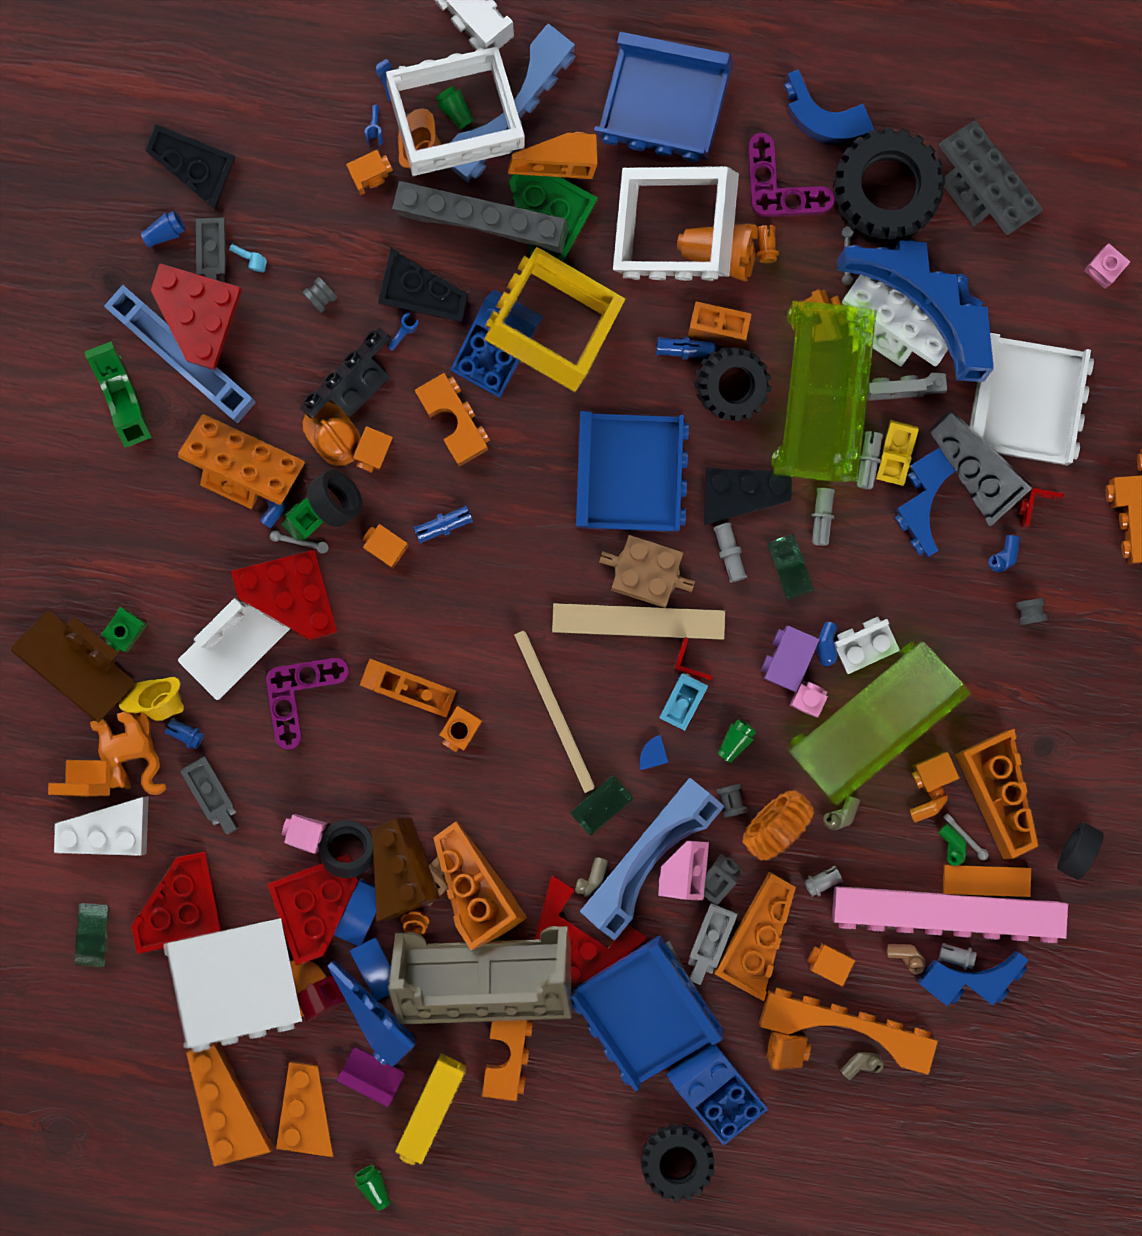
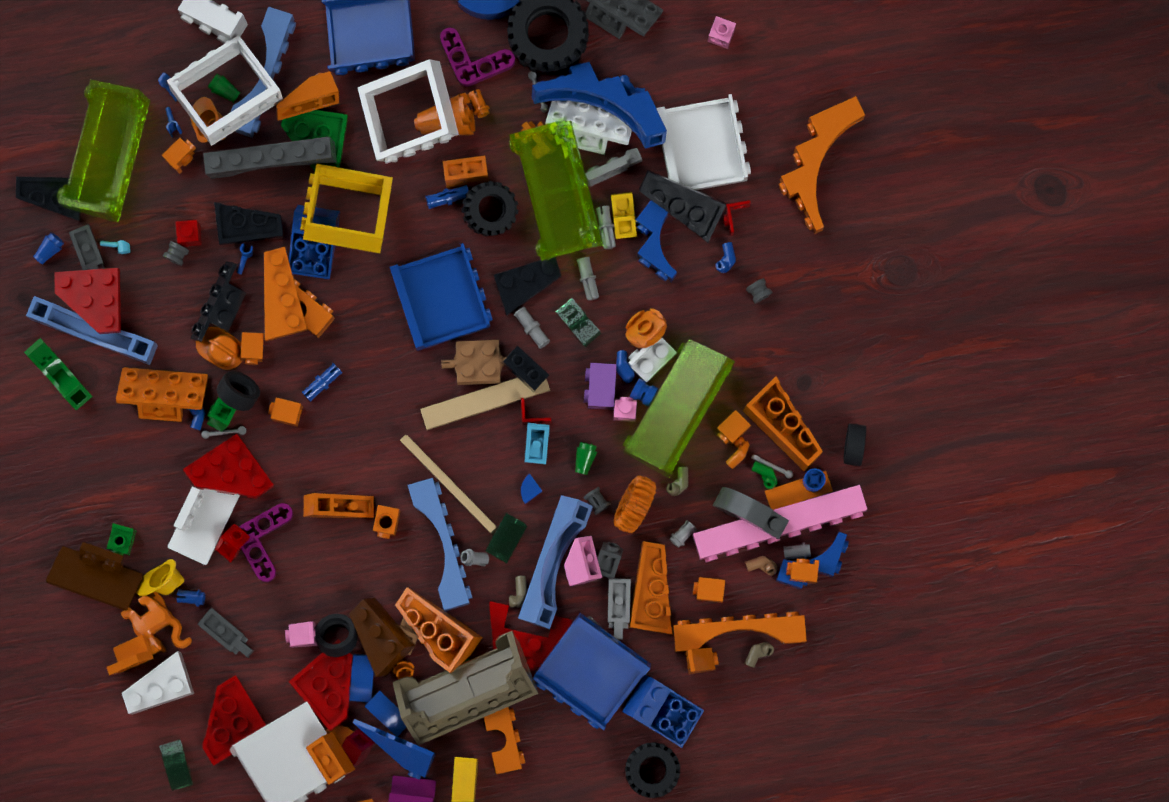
camera: 20 degrees left, 5 degrees down
none -> clear neon green windscreen [57,79,150,222]
none -> red brick [175,220,202,247]
none -> red bracket [215,524,250,563]
none -> orange wing [264,247,307,341]
none -> orange panel [306,733,355,785]
none -> medium blue arch [408,478,473,611]
none -> light grey pin [460,549,489,566]
none -> black brick [502,346,549,392]
none -> orange tile [625,309,667,348]
none -> blue wheel [629,378,659,407]
none -> dark grey arch [712,487,789,539]
none -> orange brick [786,559,819,584]
none -> blue wheel [803,468,826,492]

